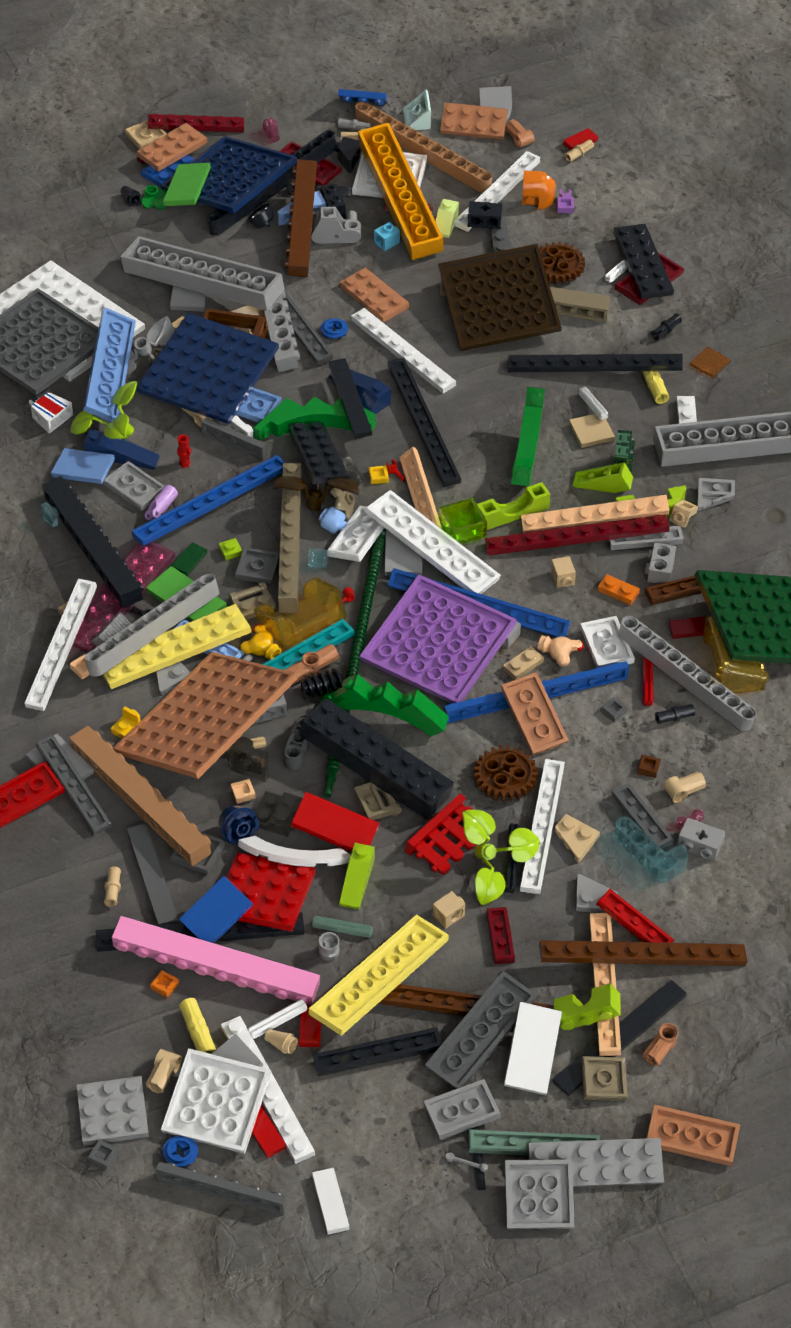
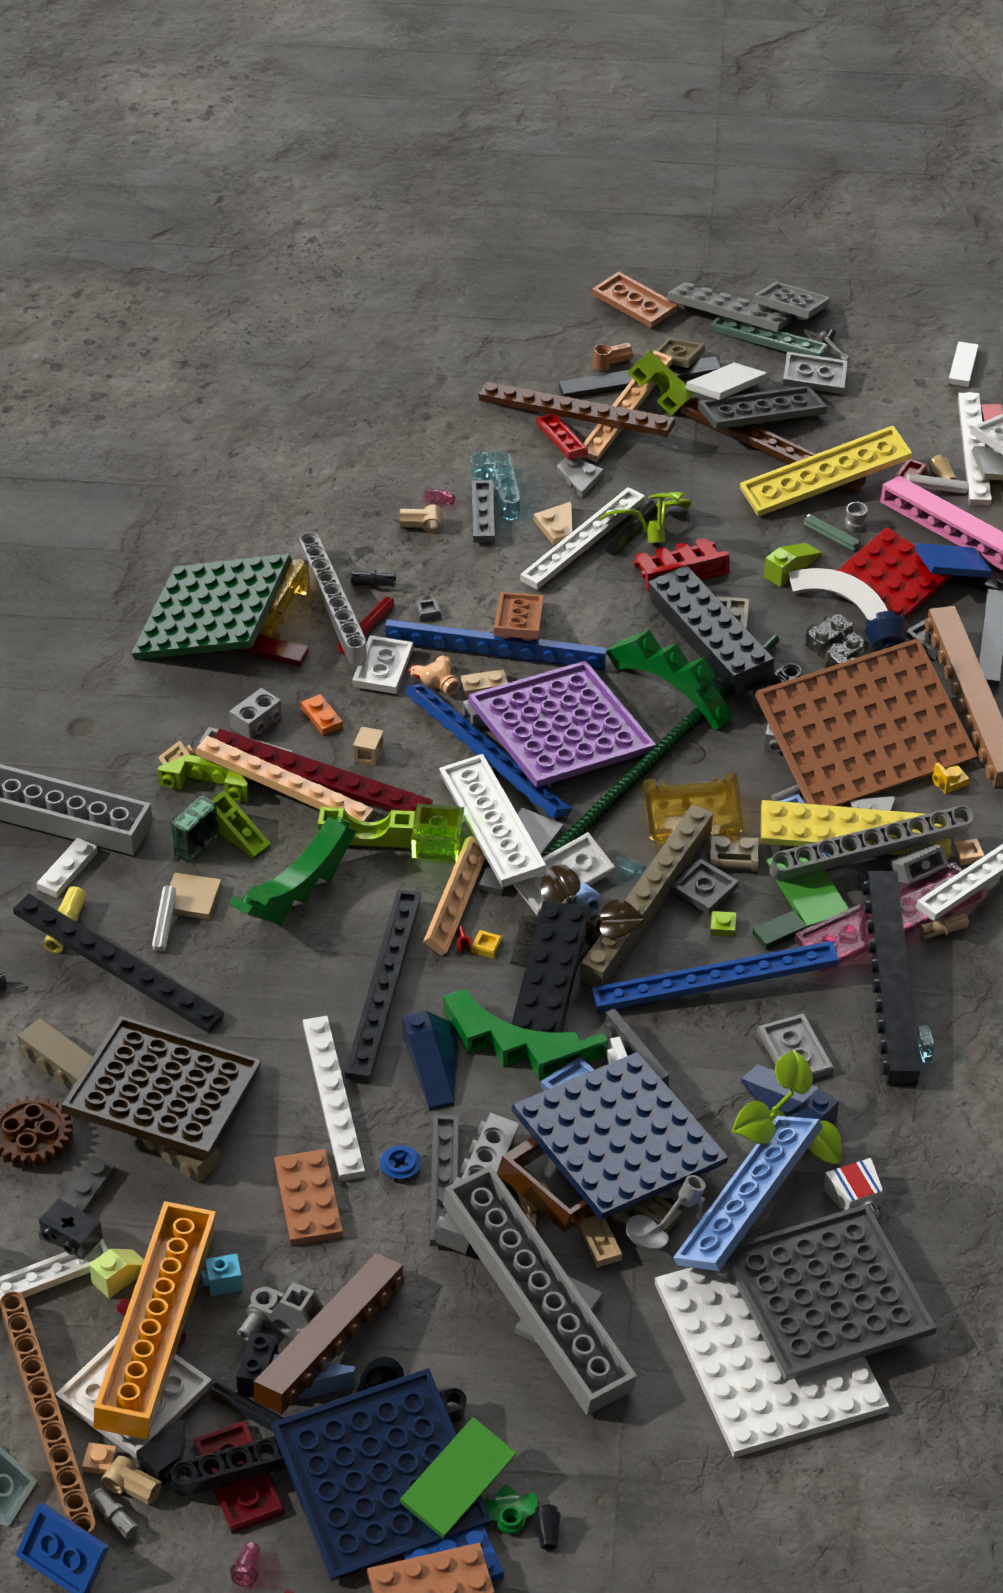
camera: 150 degrees left, 5 degrees down
medium blue tile [51,448,115,484] -> none
lavender piece [144,485,178,520] -> none
red pin [177,434,191,468] -> none
yellow animal [240,624,282,660] -> none
teal plate [262,619,354,670] -> none
nougat piece [285,644,339,685] -> none
red tile [291,792,380,852] -> none
black piece [300,668,342,699] -> none
black plate [312,1027,442,1076] -> none
black tile [329,358,372,439] -> none
red hand [333,587,355,610] -> none
tan brick [432,891,465,929] -> none
reddish brown gear [473,745,538,802] -> none
dark red tile [486,907,515,964] -> none
reddish brown tile [637,755,661,778] -> none
reddish brown tile [645,576,702,605] -> none
light grey brick [677,818,726,861] -> none
light grey wing [697,478,735,511] -> none

